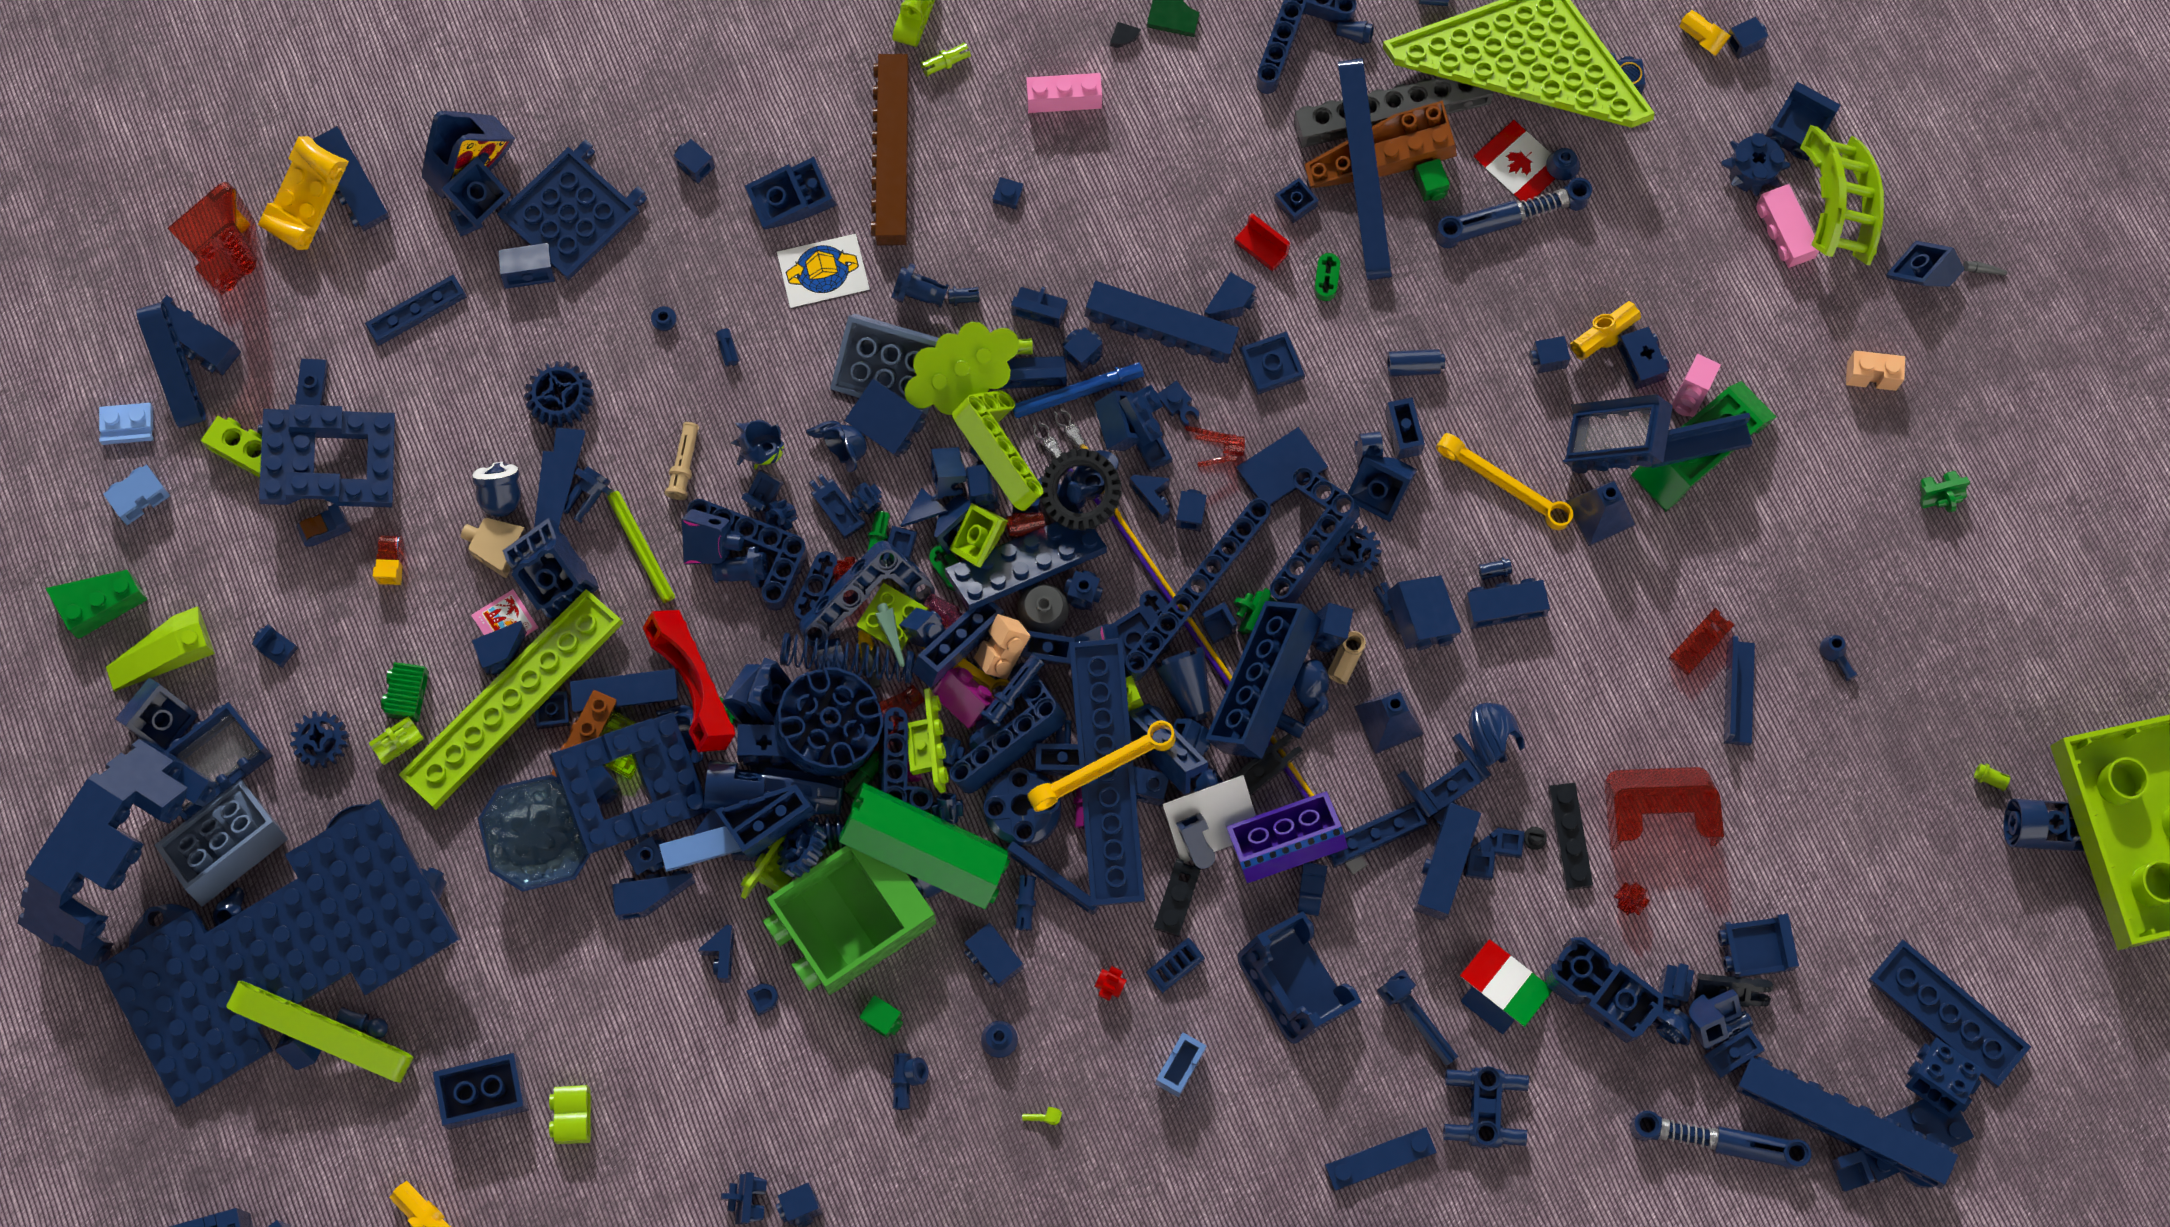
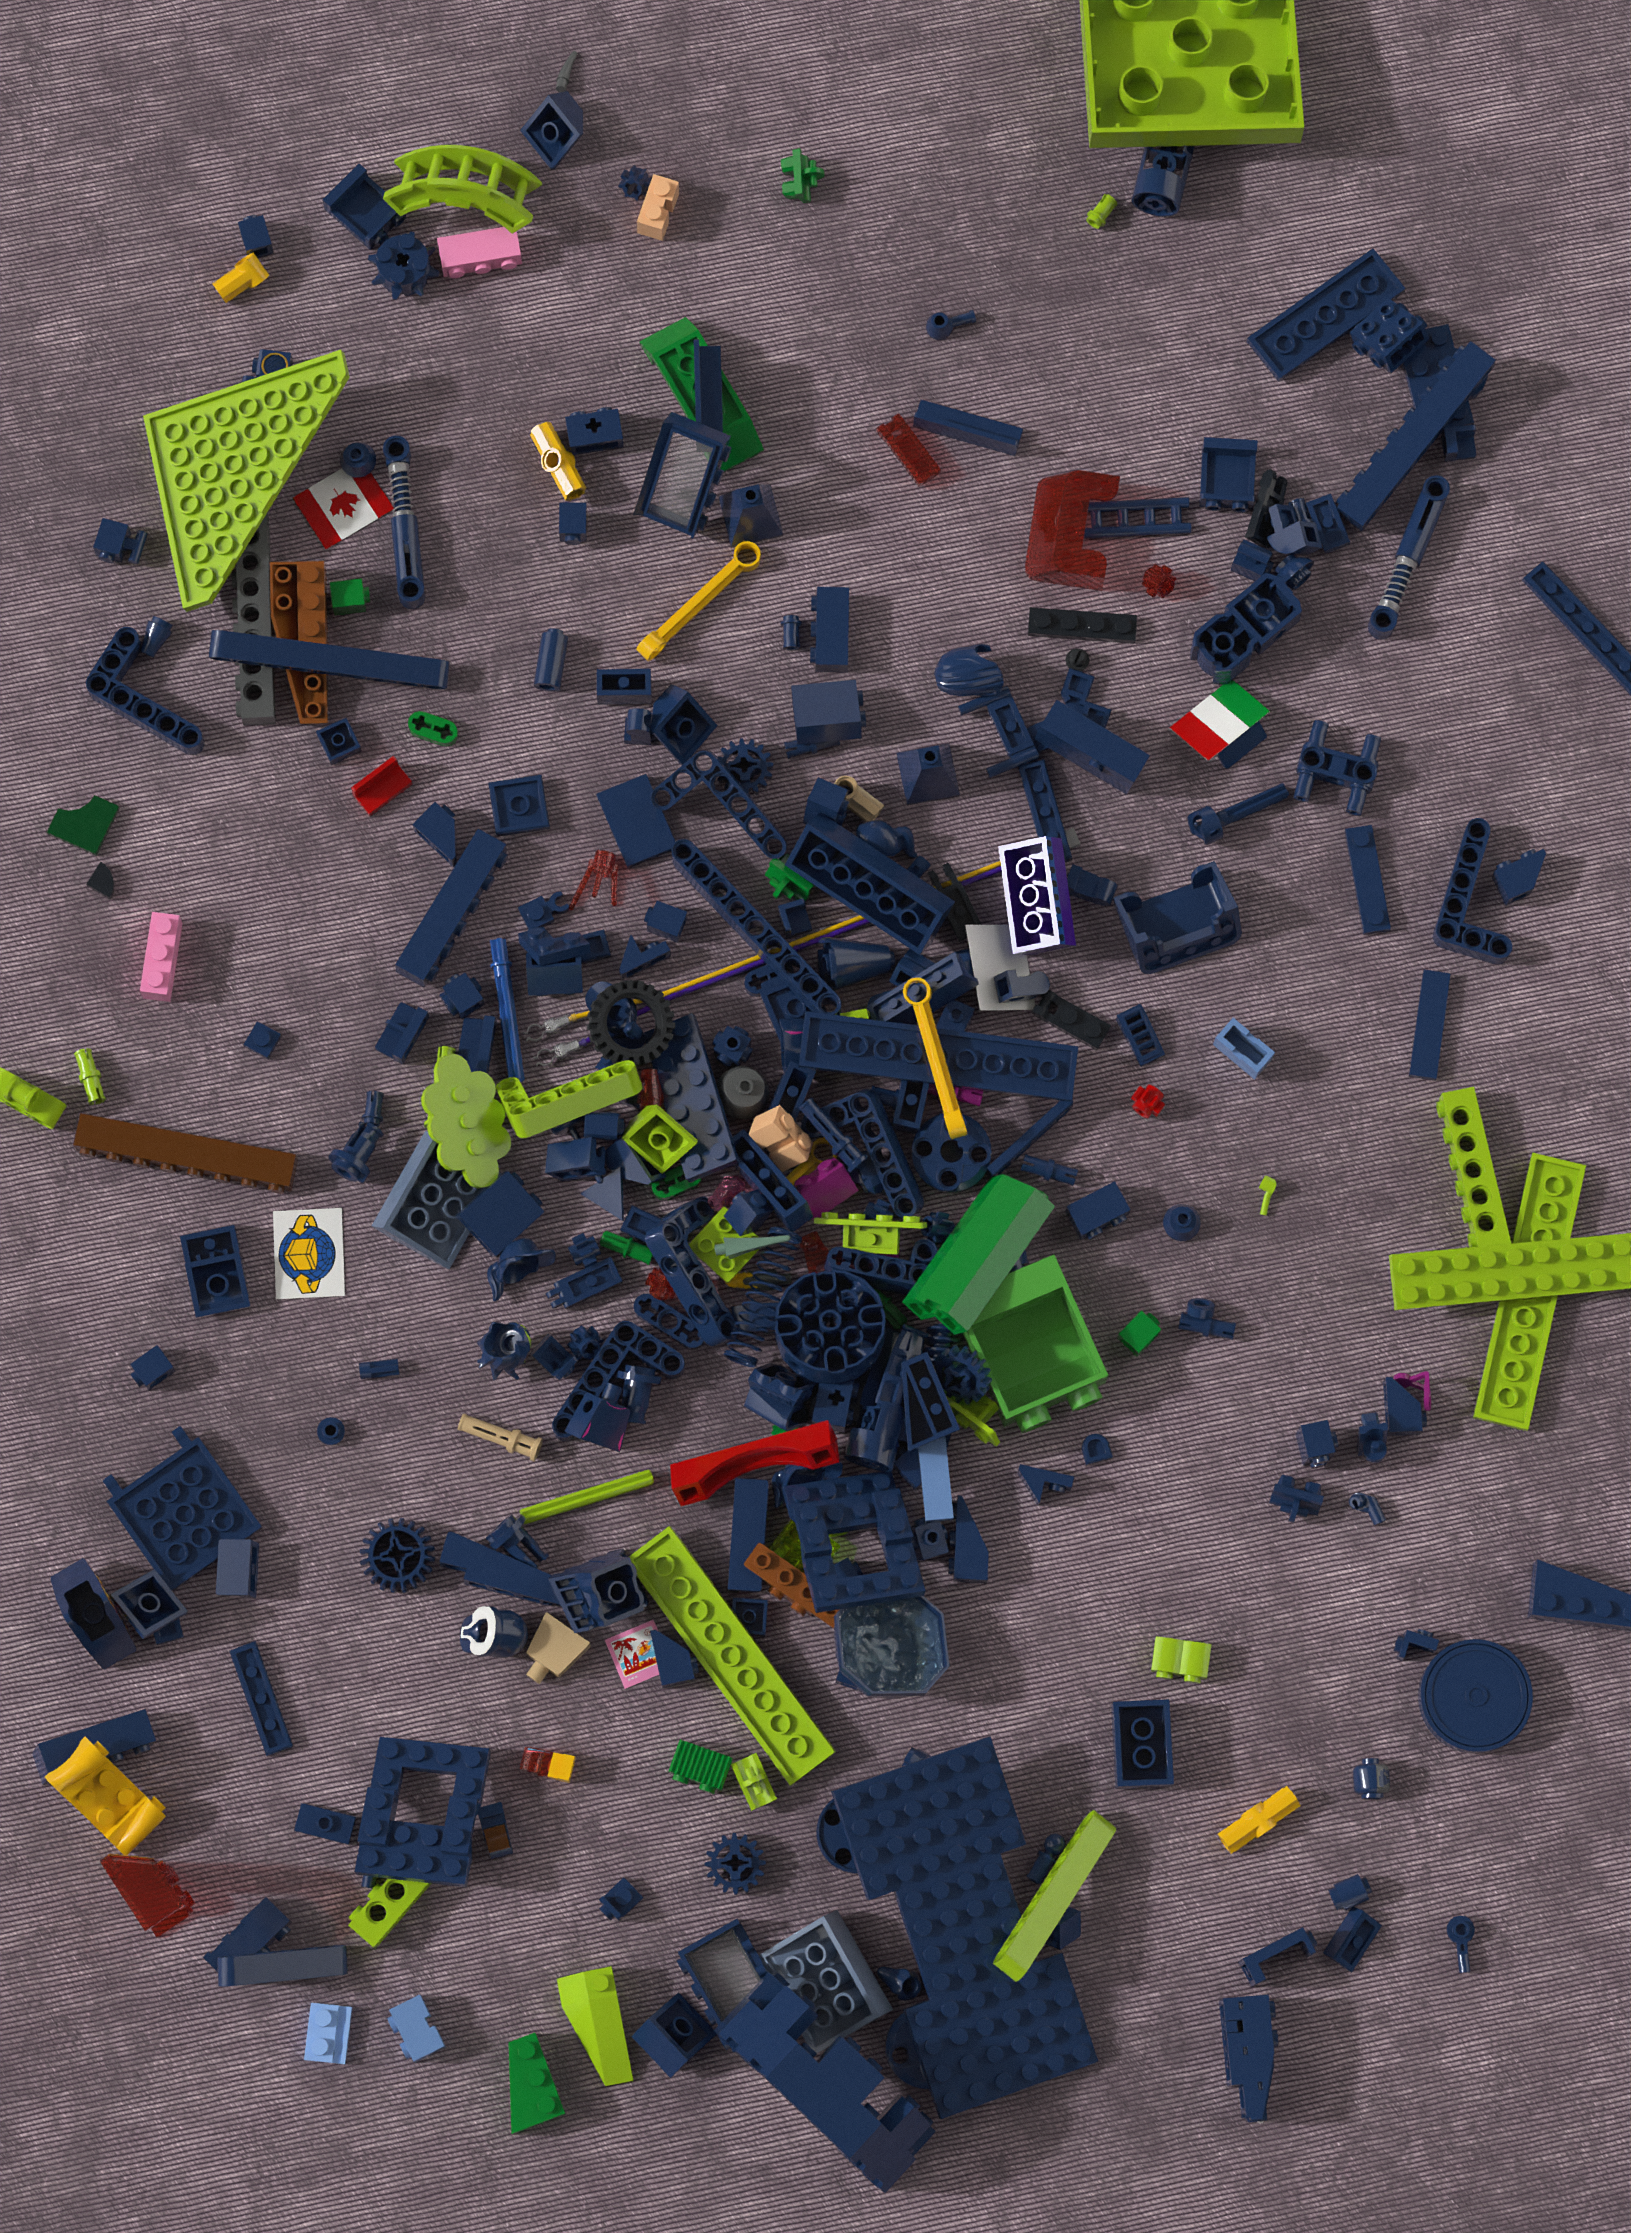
camera: 80 degrees left, 5 degrees up
bright pink brick [1671,354,1721,417] -> none
none -> dark blue gear [618,165,652,201]
none -> dark blue bar [1082,497,1191,539]

